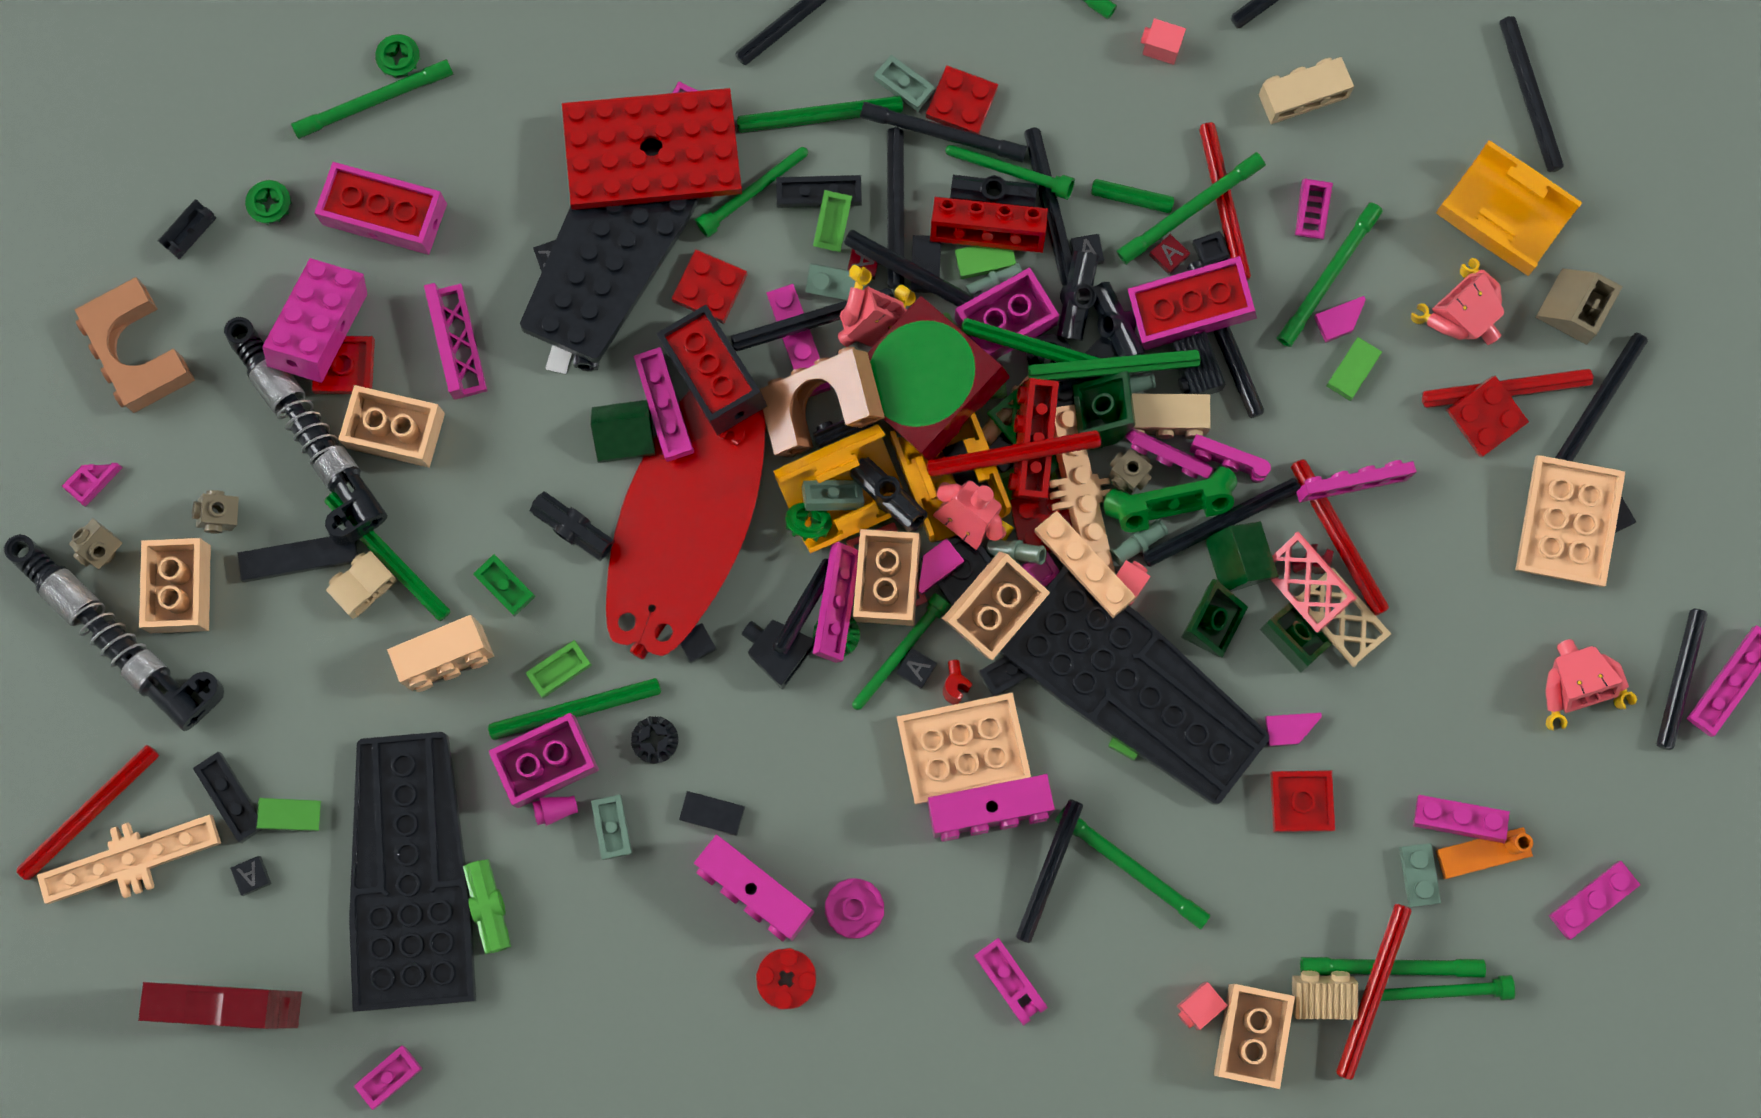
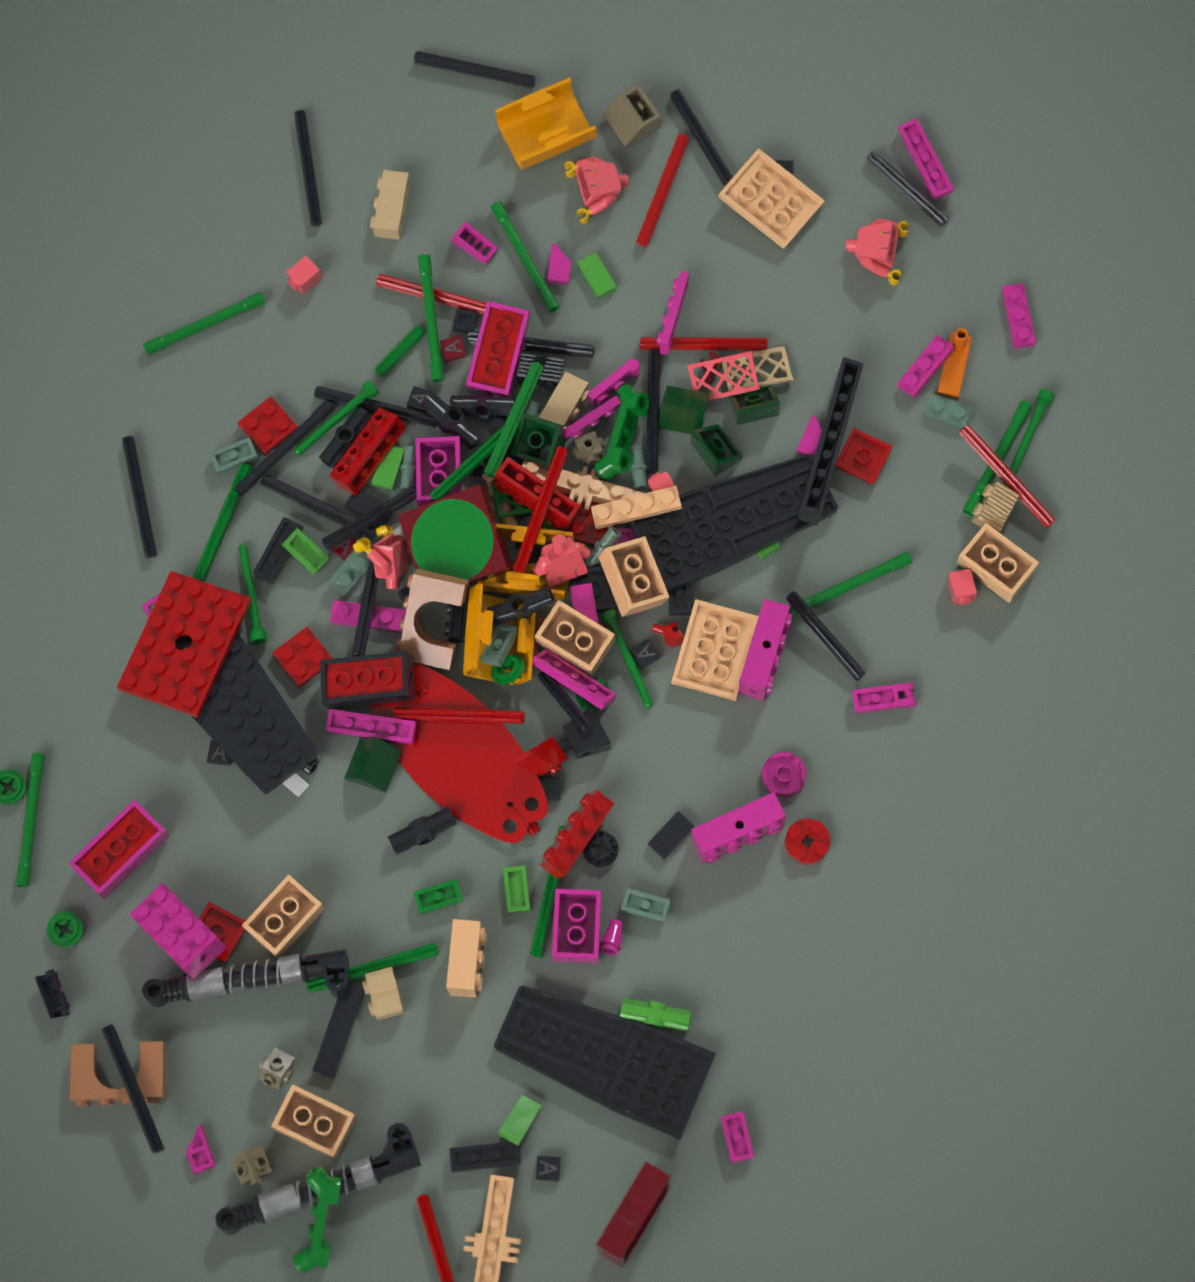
camera: 60 degrees left, 5 degrees down
dark pink fence [424,283,488,400] -> none
red plate [1446,375,1529,457] -> none
none -> black axle [102,1024,164,1154]
none -> green plate [293,1166,341,1274]
none -> red axle [394,707,525,724]
none -> red slope [514,737,567,776]
none -> red brick [539,790,615,879]
none -> black brick [796,357,864,525]

